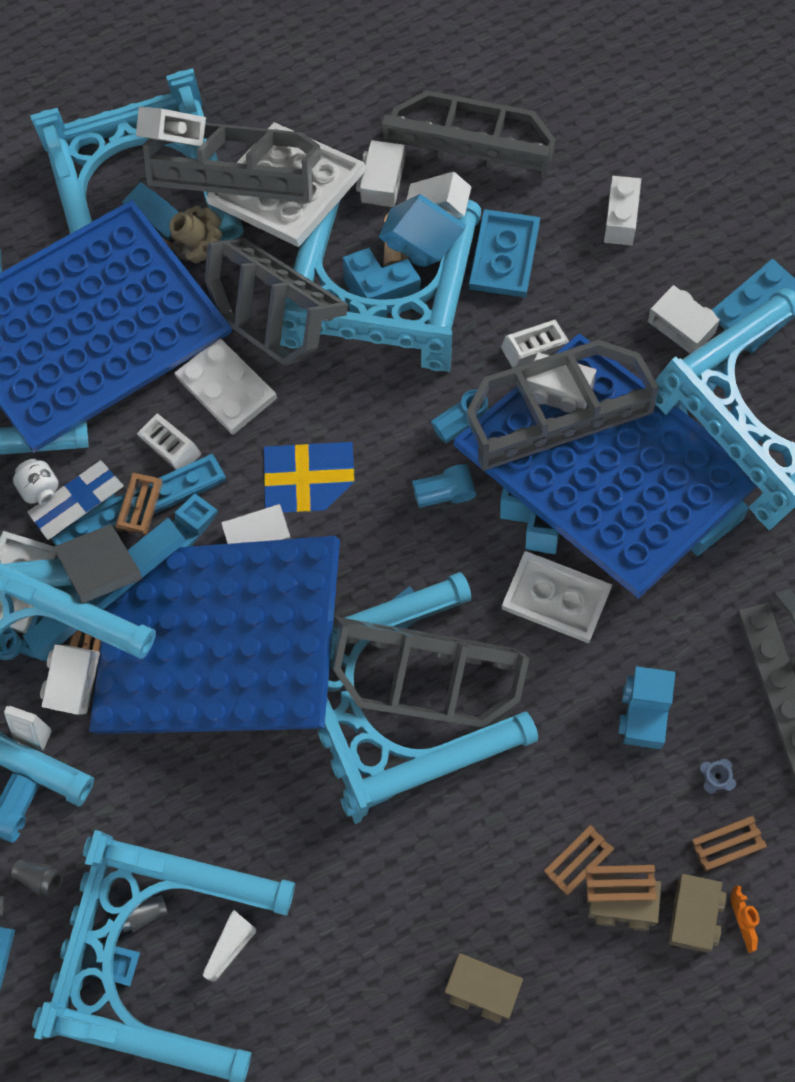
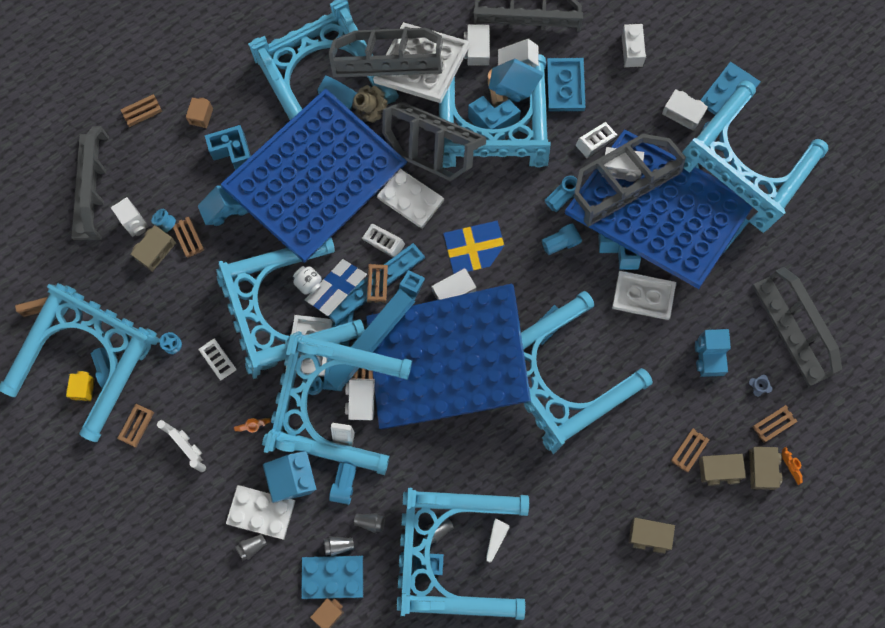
camera: 15 degrees left, 5 degrees up
dark grey tile [54,524,142,603] -> none
white brick [136,106,206,146] -> none
dark grey plate [331,616,530,728] -> none
medium nougat tile [586,865,657,902] -> none

